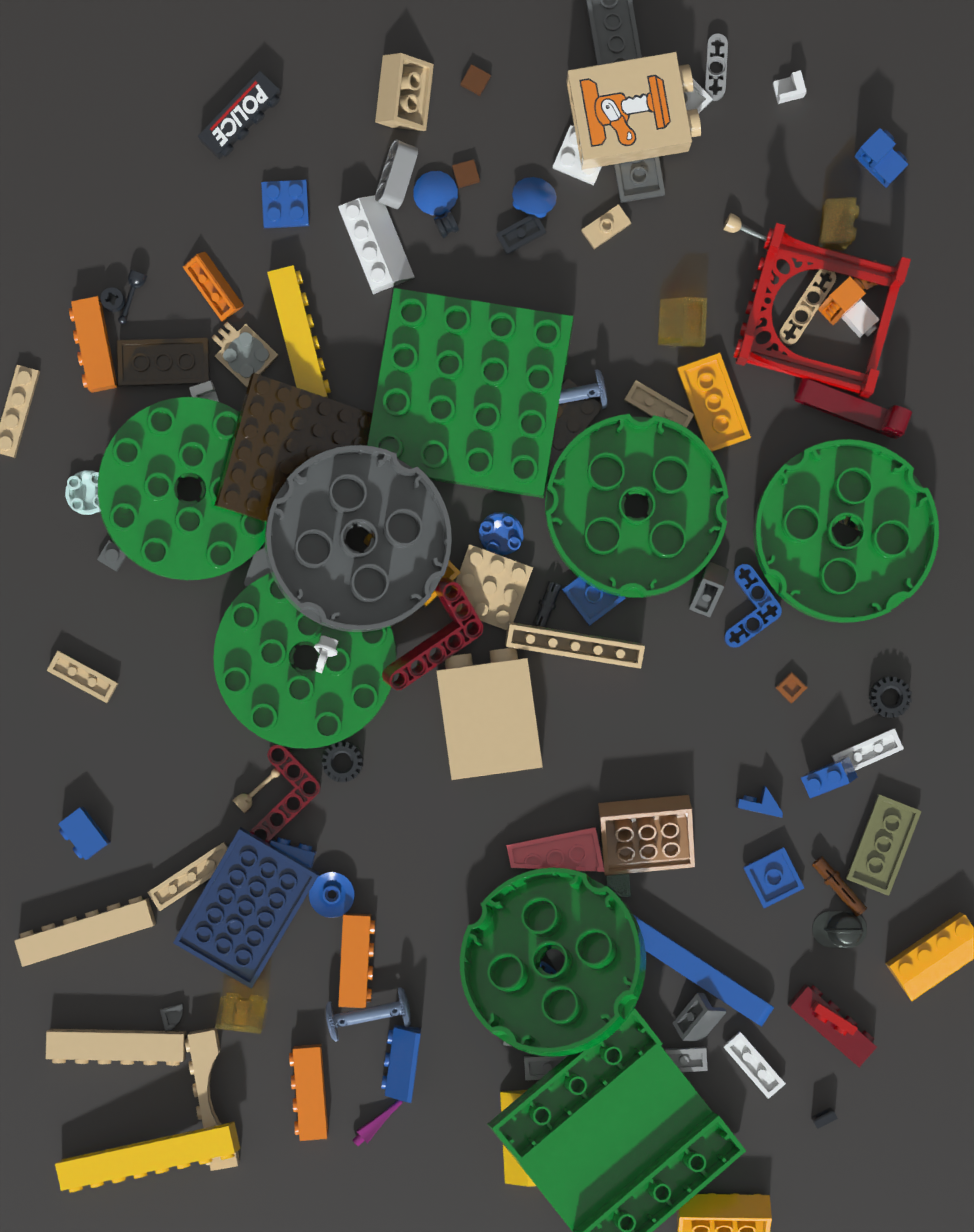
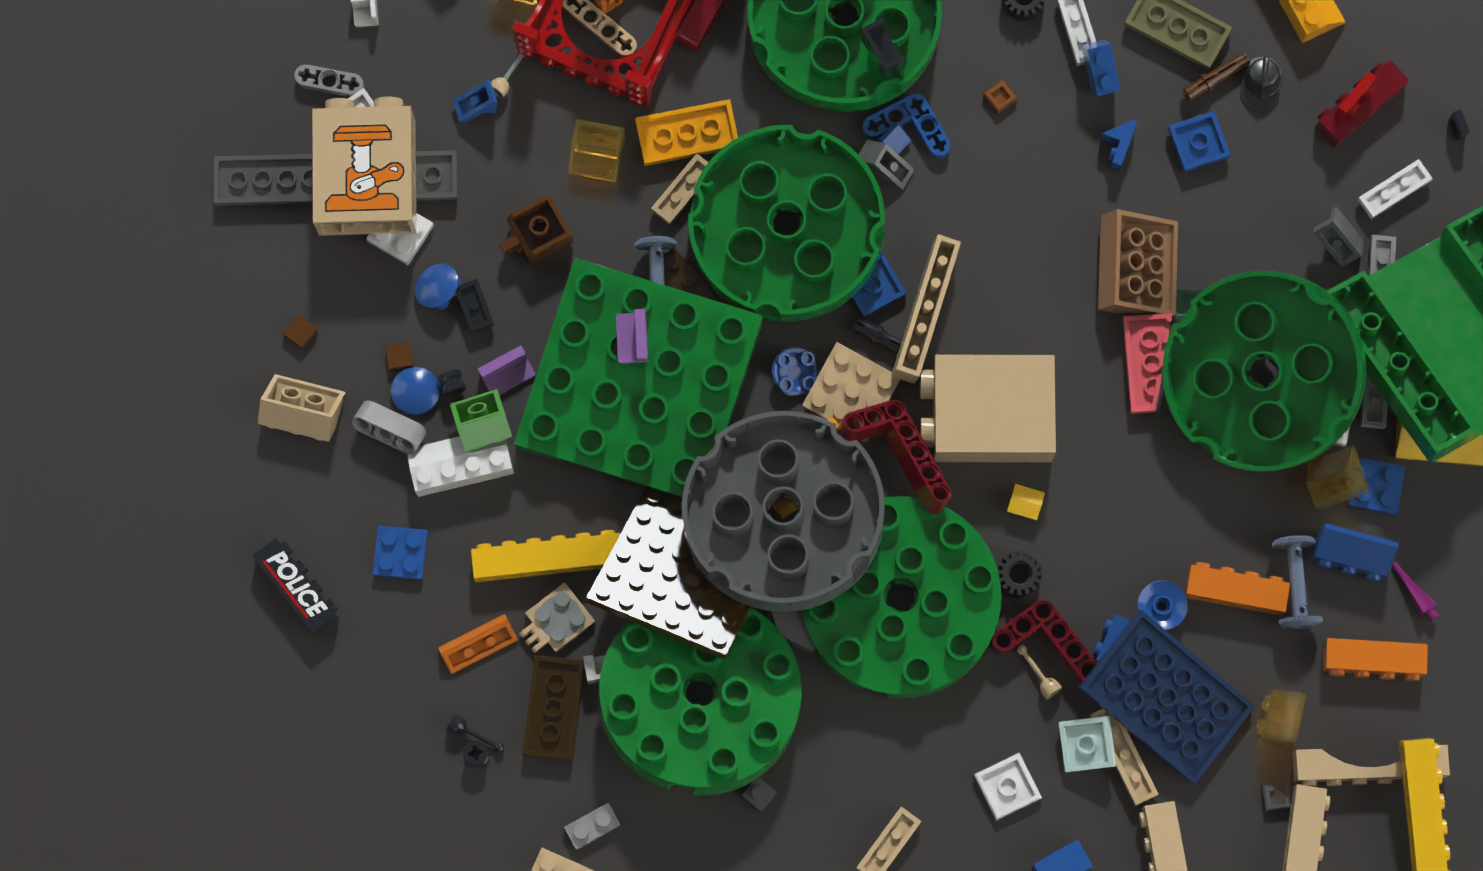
camera: 80 degrees left, 10 degrees down
light aqua dish [65,470,99,515] -> none
orange brick [69,296,118,393] -> none
white piece [314,635,338,673] -> none
tan plate [581,204,631,249] -> none
blue beam [634,915,774,1026] -> none
none -> bright green brick [450,389,512,452]
none -> blue slope [452,80,497,123]
none -> medium lavender panel [478,345,536,396]
none -> reddish brown hinge [500,193,574,265]
none -> light grey plate [564,803,621,850]
none -> medium lavender panel [616,309,648,364]
none -> black panel [860,18,907,79]
none -> blue tile [878,123,911,154]
none -> white tile [974,753,1042,821]
none -> yellow piece [1007,484,1045,520]
none -> light aqua plate [1059,716,1116,772]
none -> clear yellow slope [1307,445,1370,509]
none -> blue plate [1347,457,1405,516]

